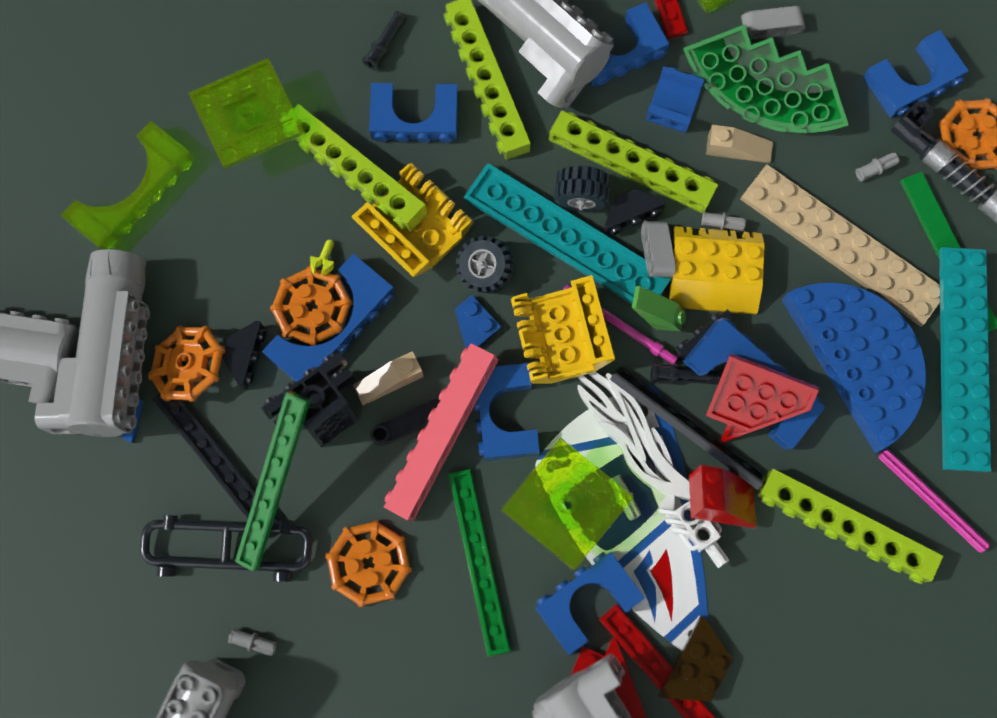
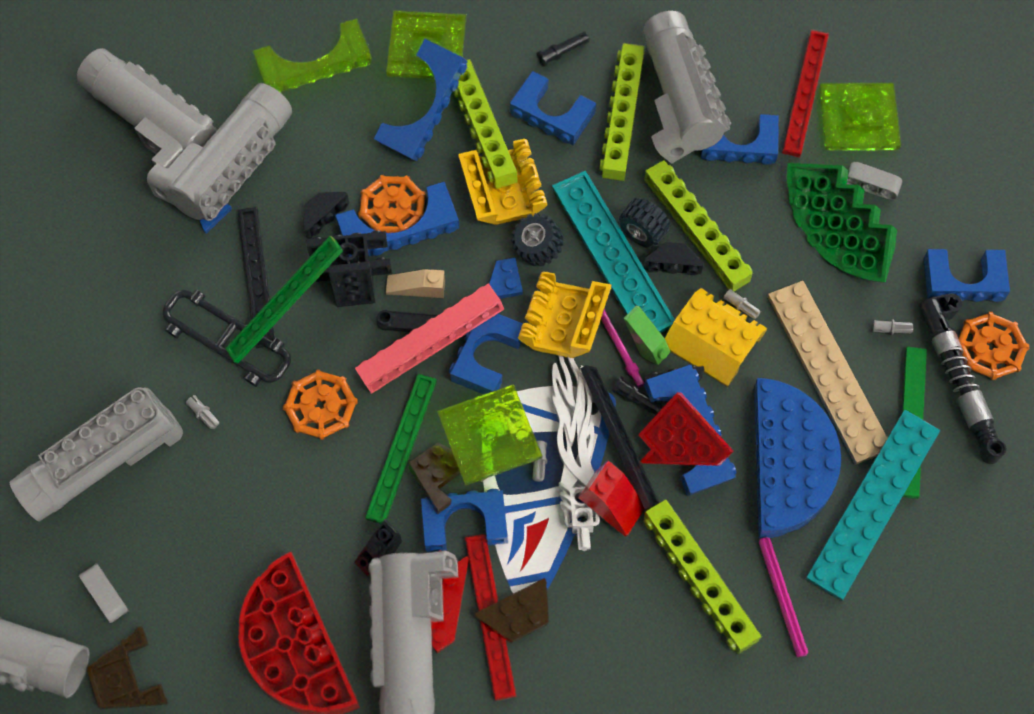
camera: 30 degrees right, 10 degrees down
orange plate [148,325,225,402] -> none
neon yellow bar [310,240,334,276] -> none
light grey beam [641,221,675,278] -> none
blue panel [646,66,704,133] -> none
tan slope [706,125,773,163] -> none
none -> black slope [354,519,402,577]
none -> blue arch [374,39,468,161]
none -> dark brown wing [409,443,494,514]

